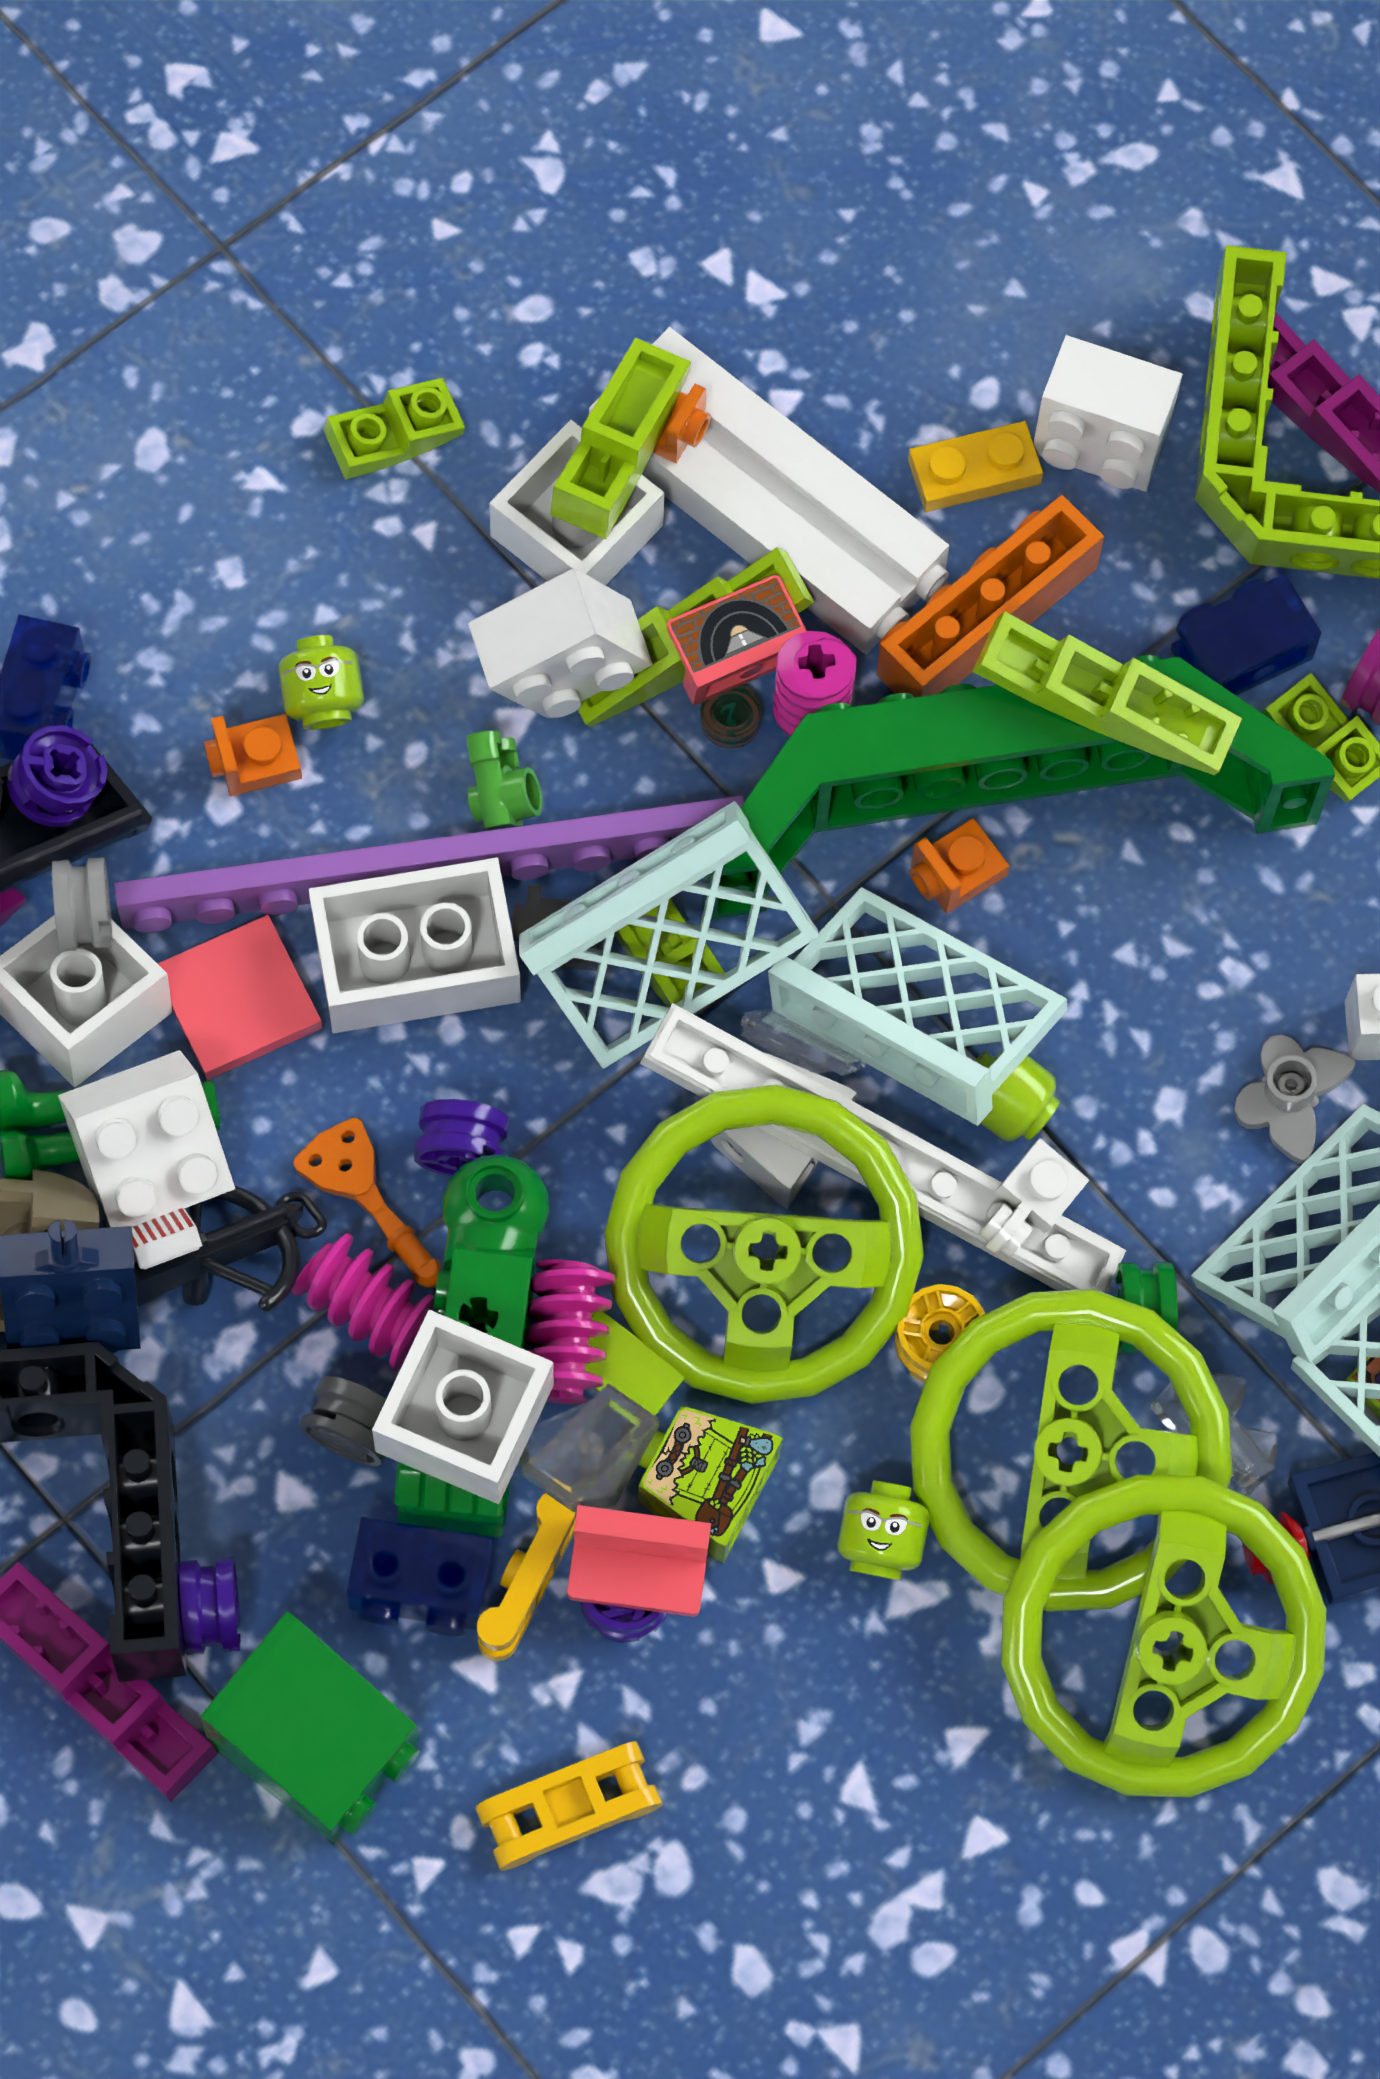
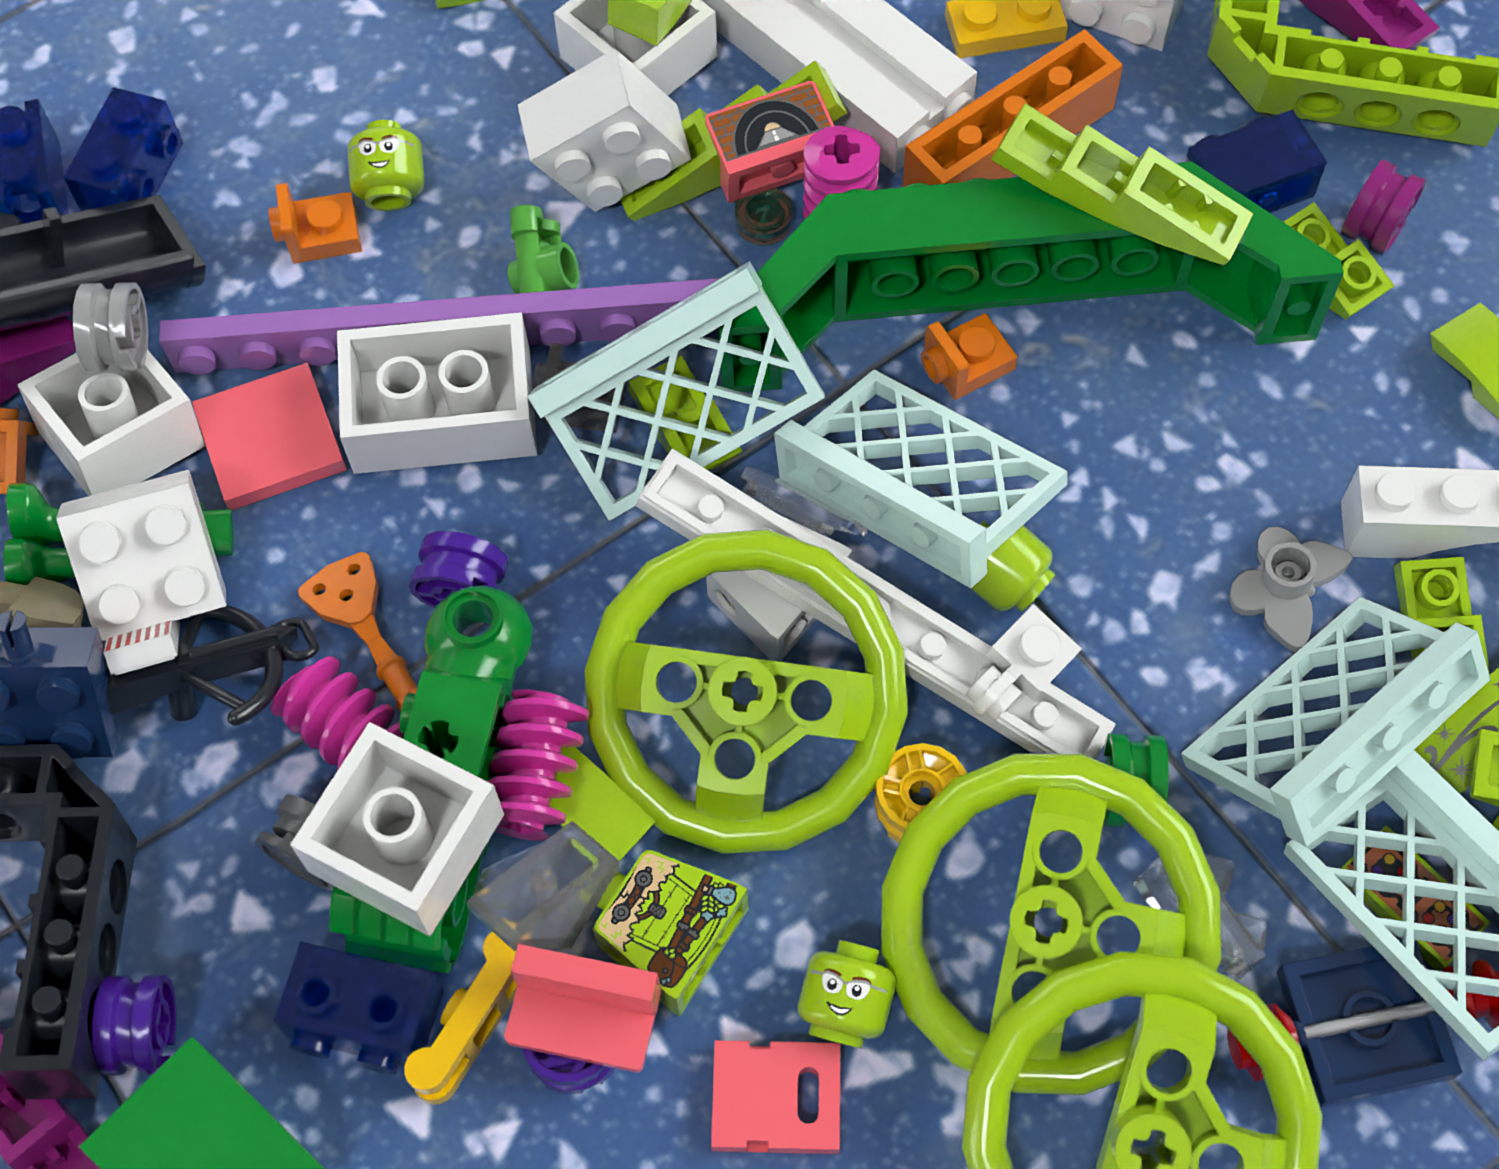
camera: 10 degrees right, 5 degrees down
dark purple wheel [6,725,108,827] -> none
none -> coral piece [711,1040,840,1154]

